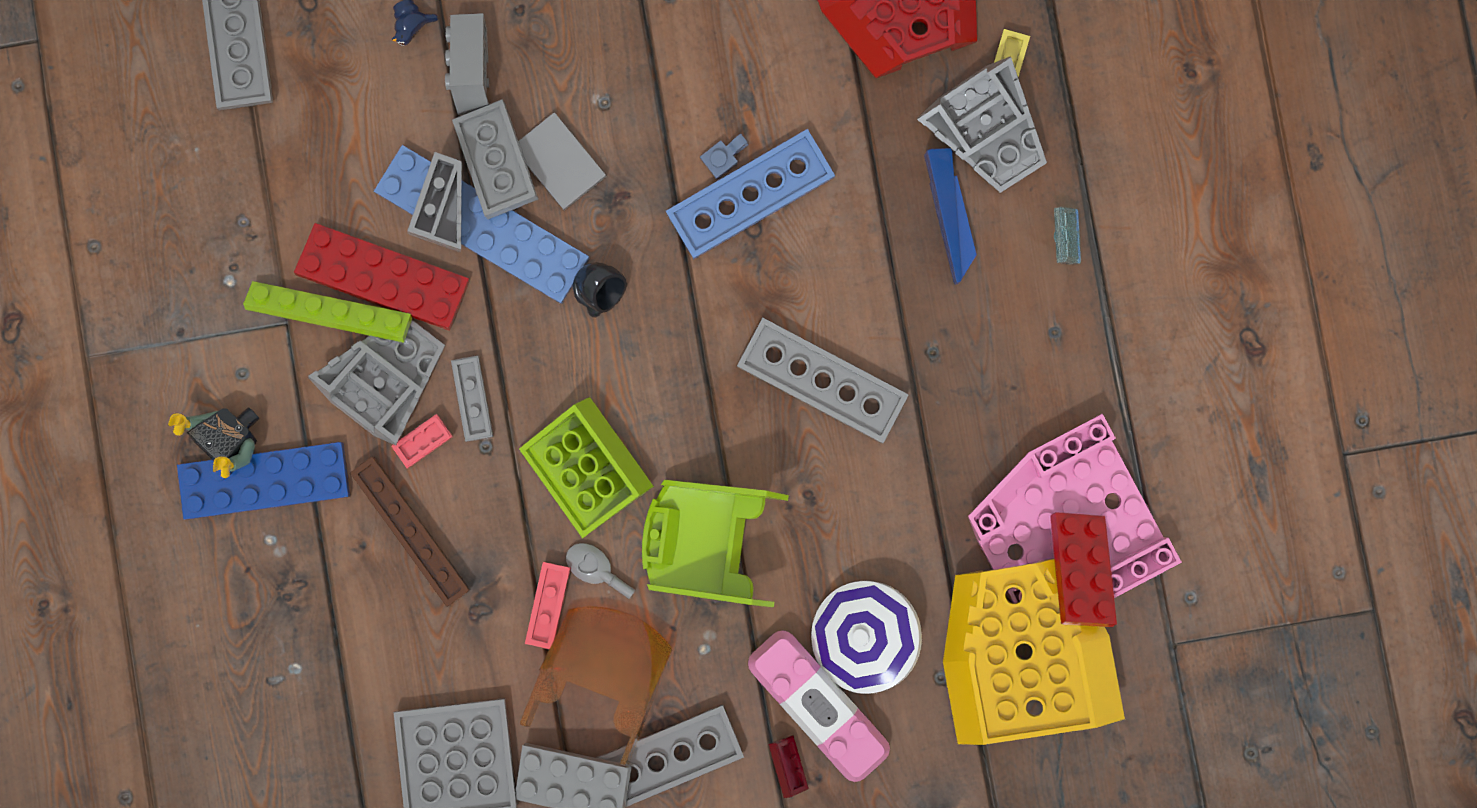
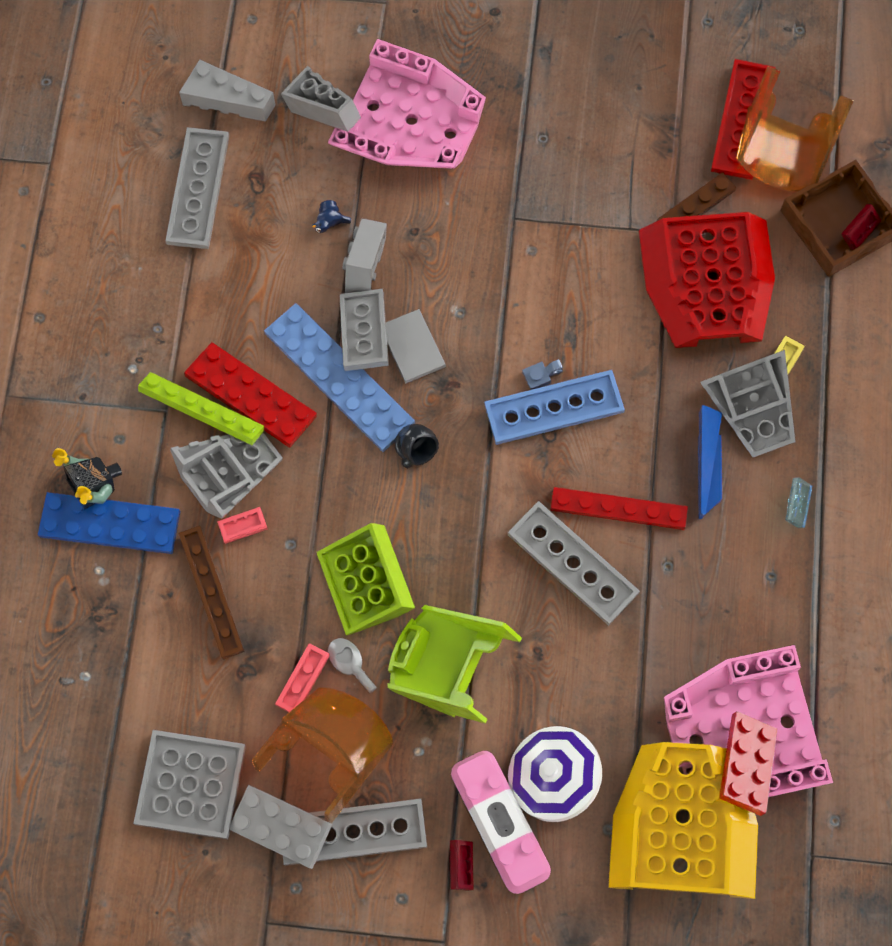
camera: 20 degrees right, 15 degrees down
light grey wedge [407,152,462,253] -> none
light grey tile [451,356,494,442] -> none
none -> red plate [550,487,688,530]

